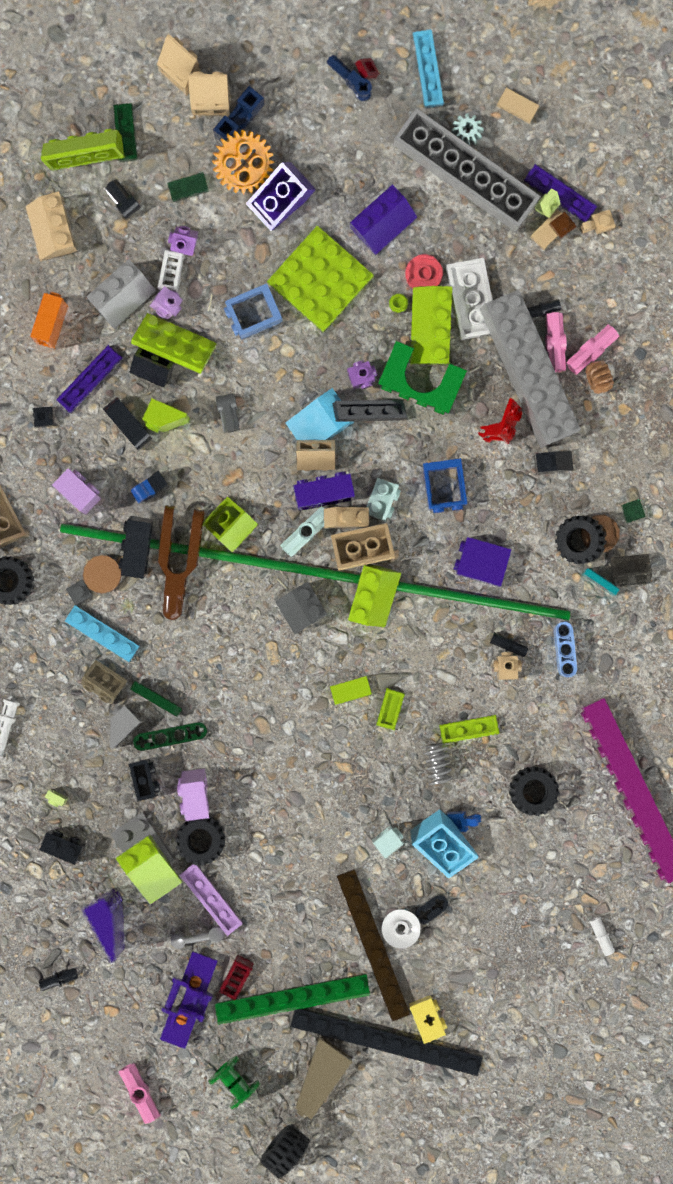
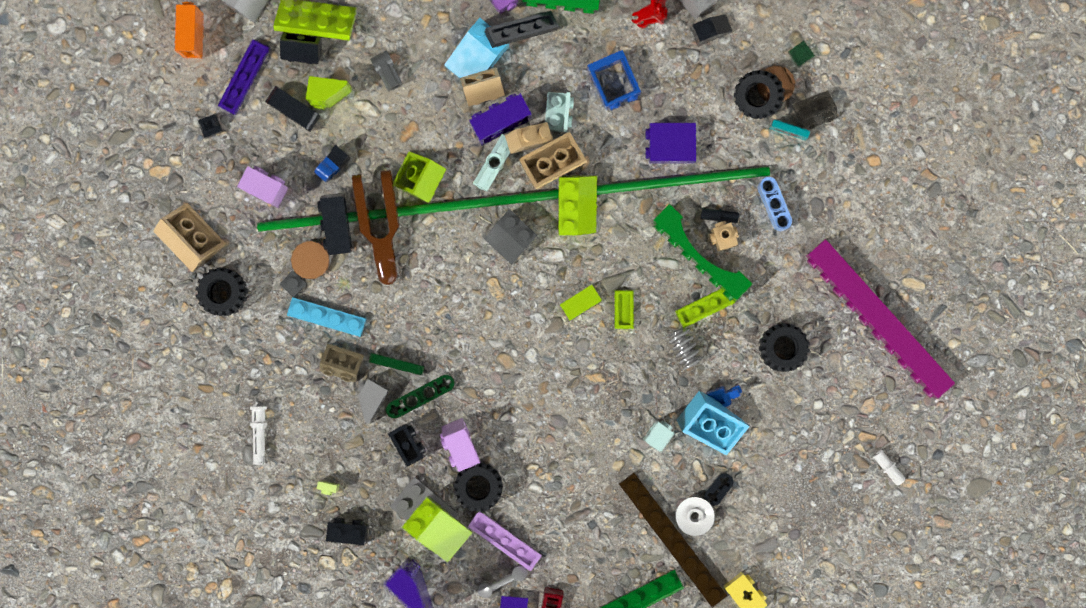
camera: 15 degrees left, 0 degrees up
none -> green arch [653,204,753,302]

